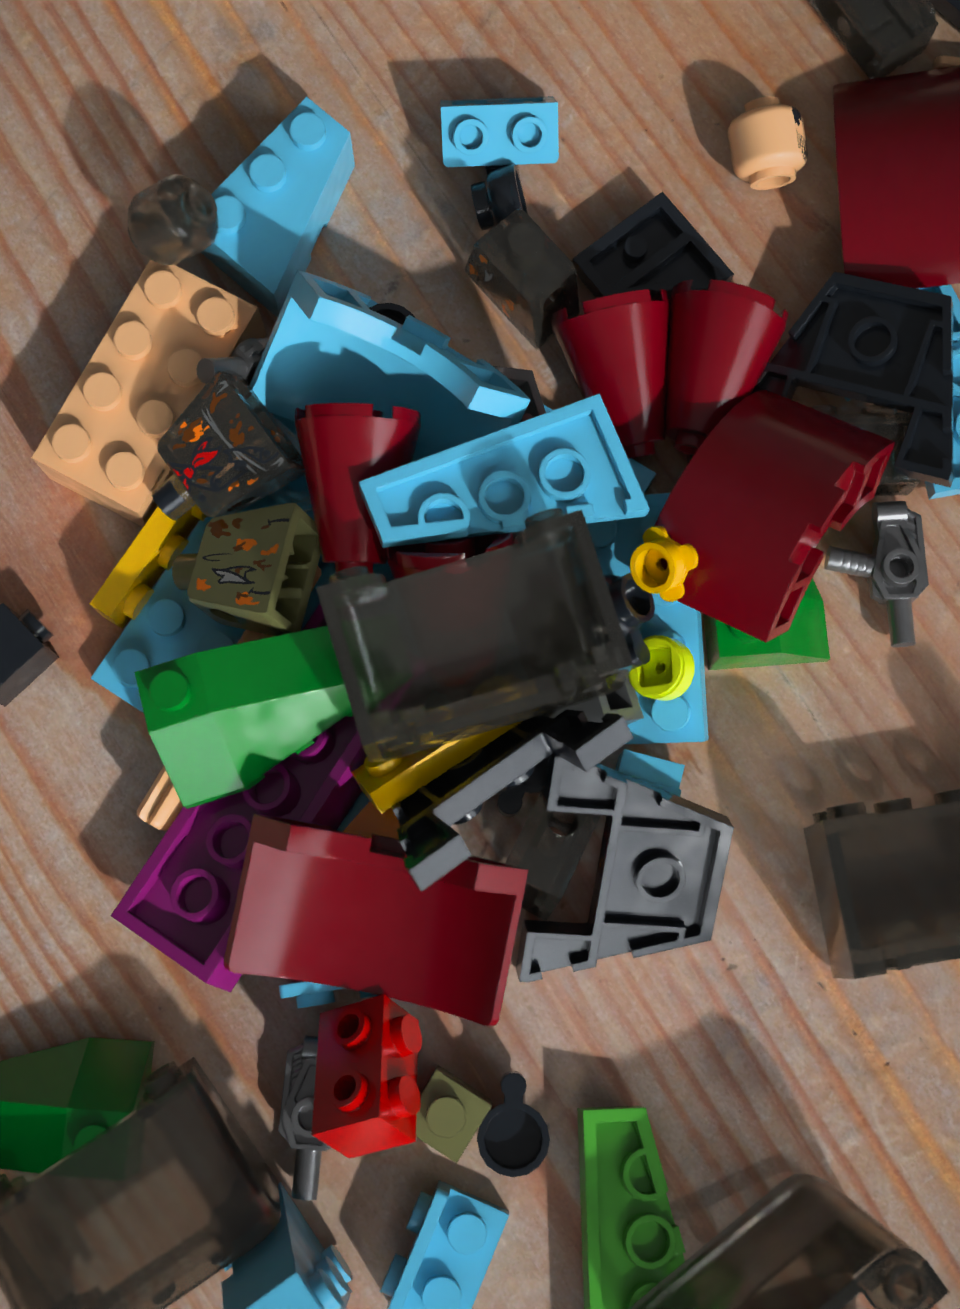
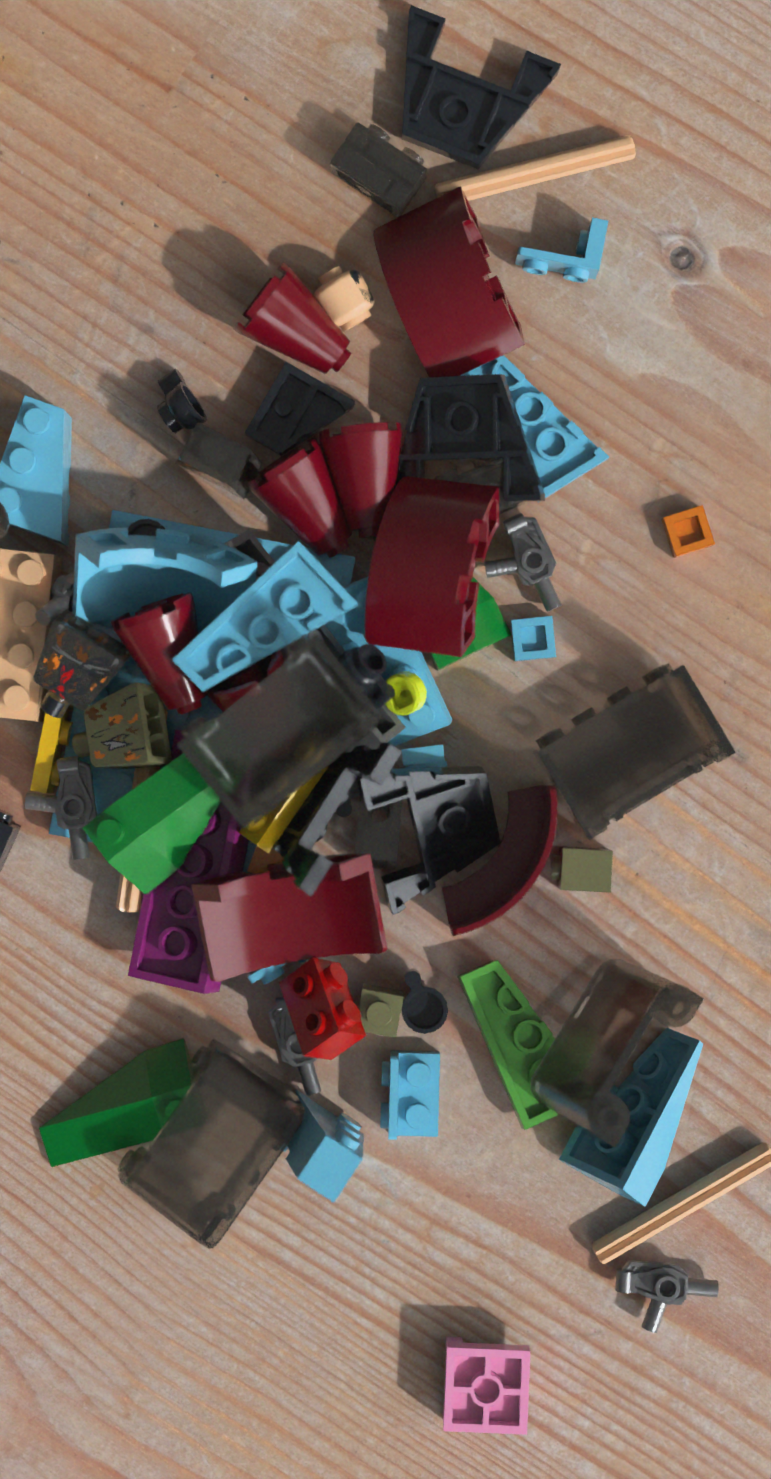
camera: 20 degrees left, 10 degrees up
medium azure bracket [440,96,559,167] -> none
yellow plate [630,526,698,602] -> none
none -> flat silver piece [25,756,97,860]
none -> dark red cone [233,262,351,374]
none -> dark red panel [442,784,558,936]
none -> medium azure tile [510,616,556,662]
none -> olive brick [550,846,613,893]

